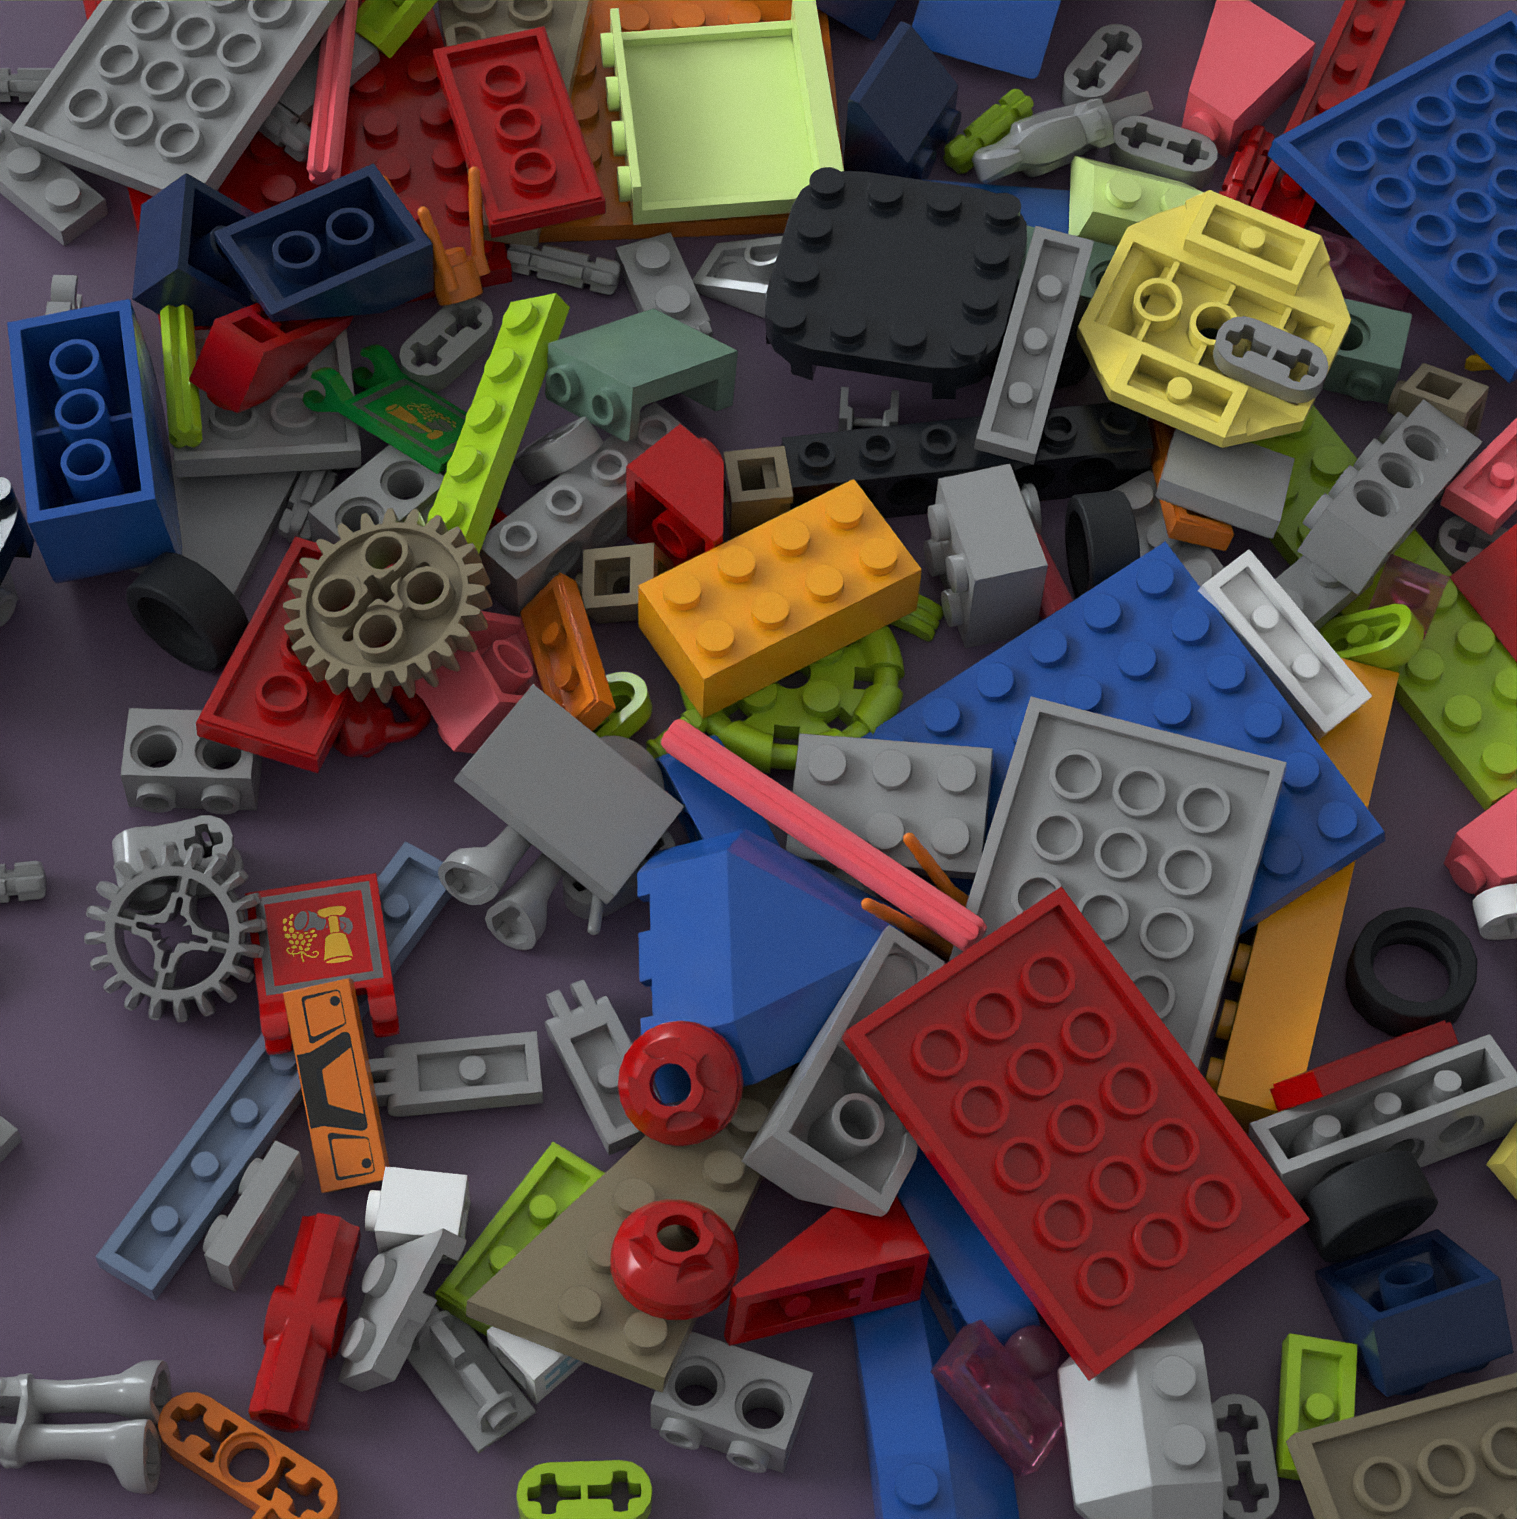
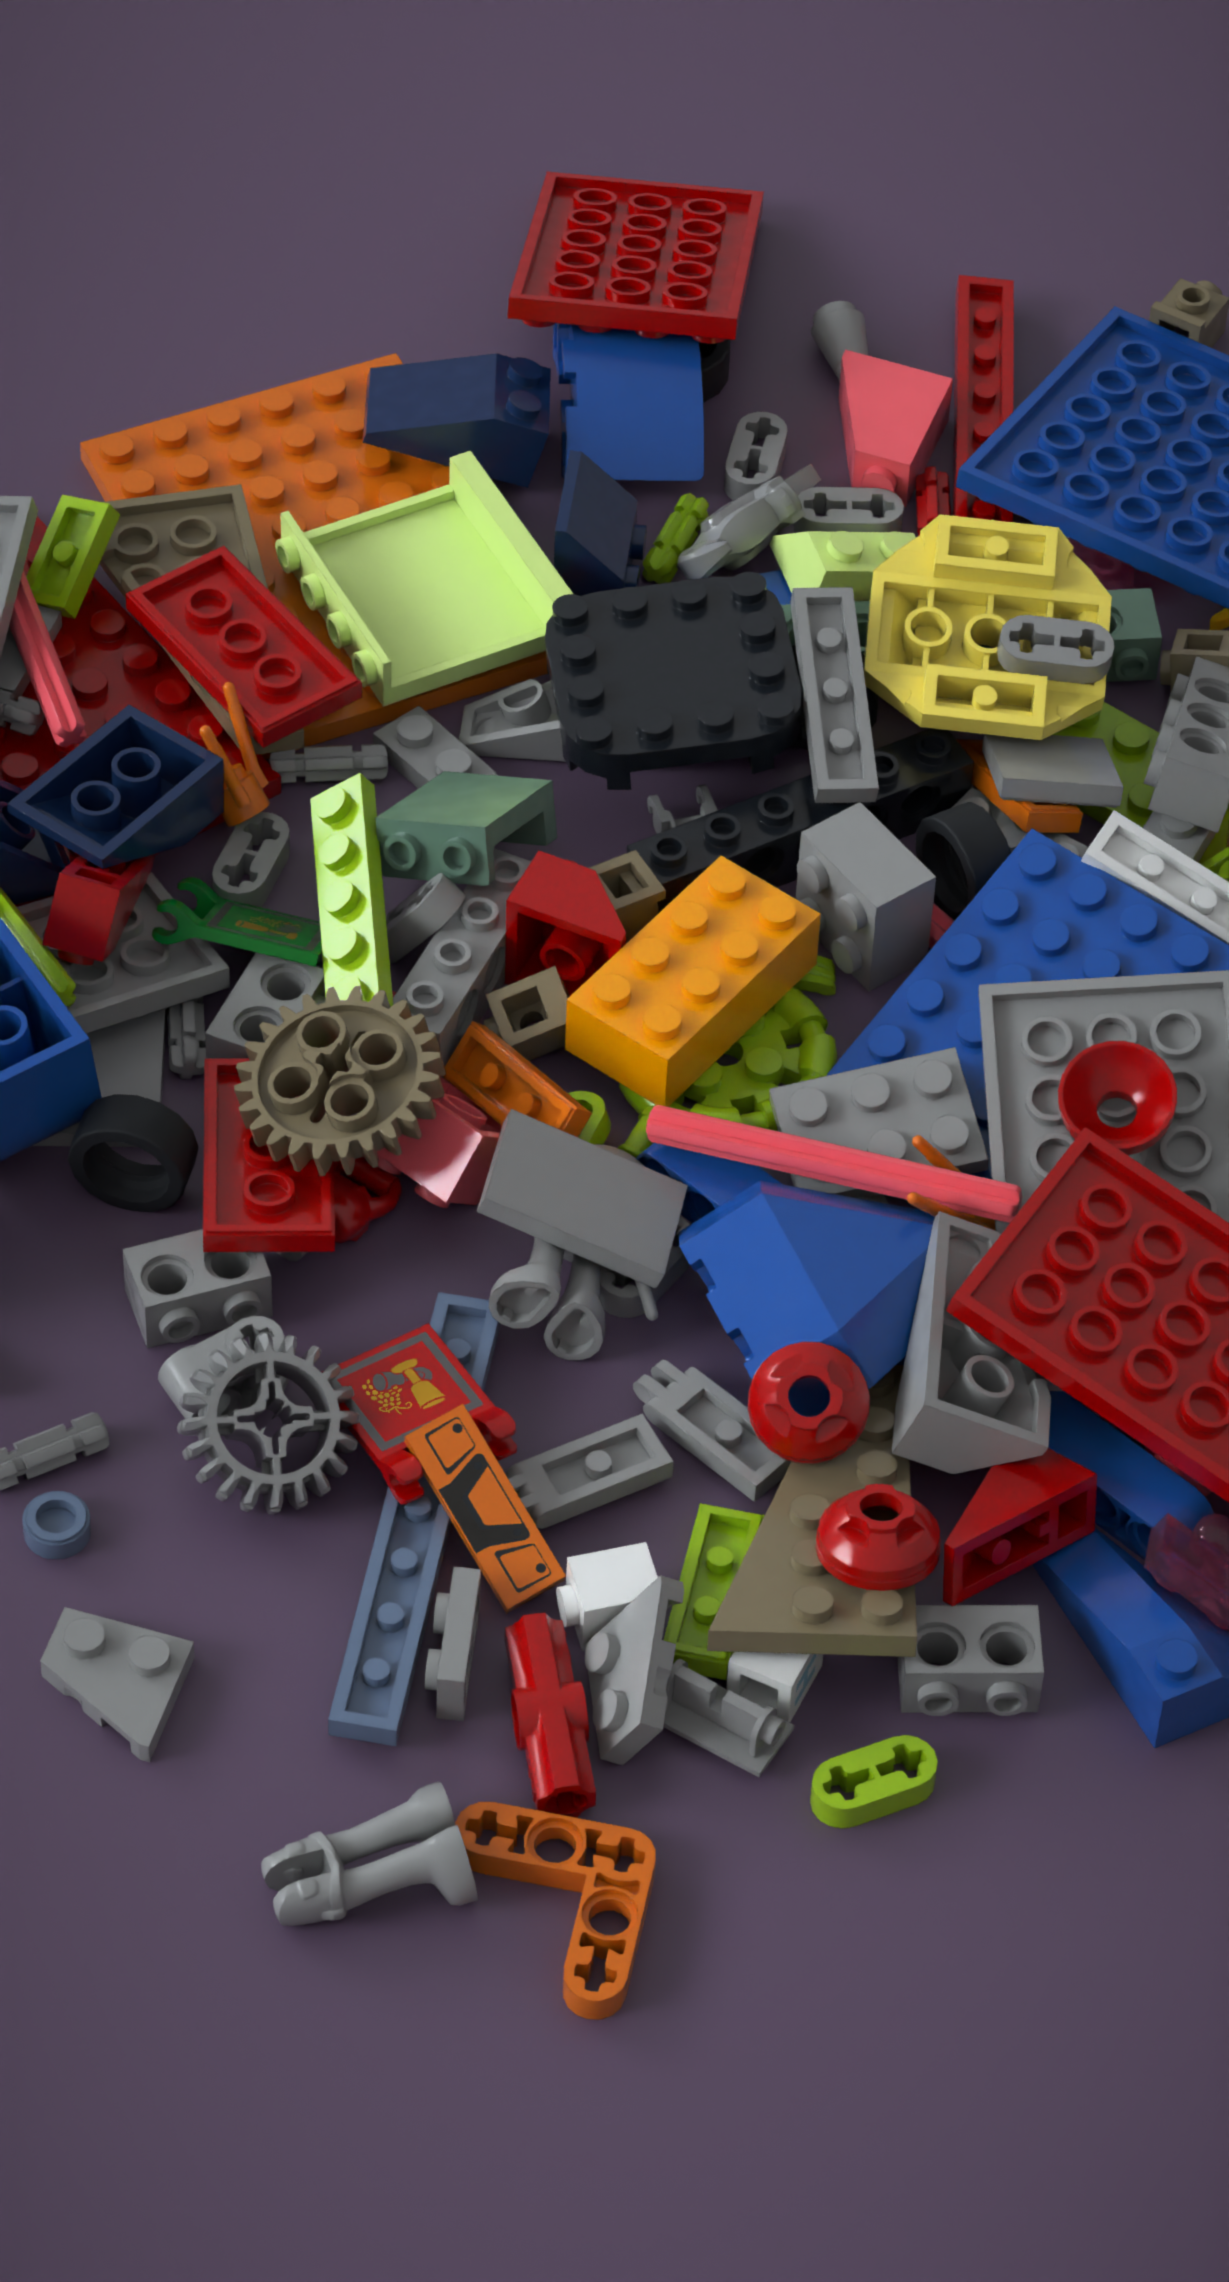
camera: 20 degrees left, 10 degrees down
none -> red piece [1058,1041,1177,1155]

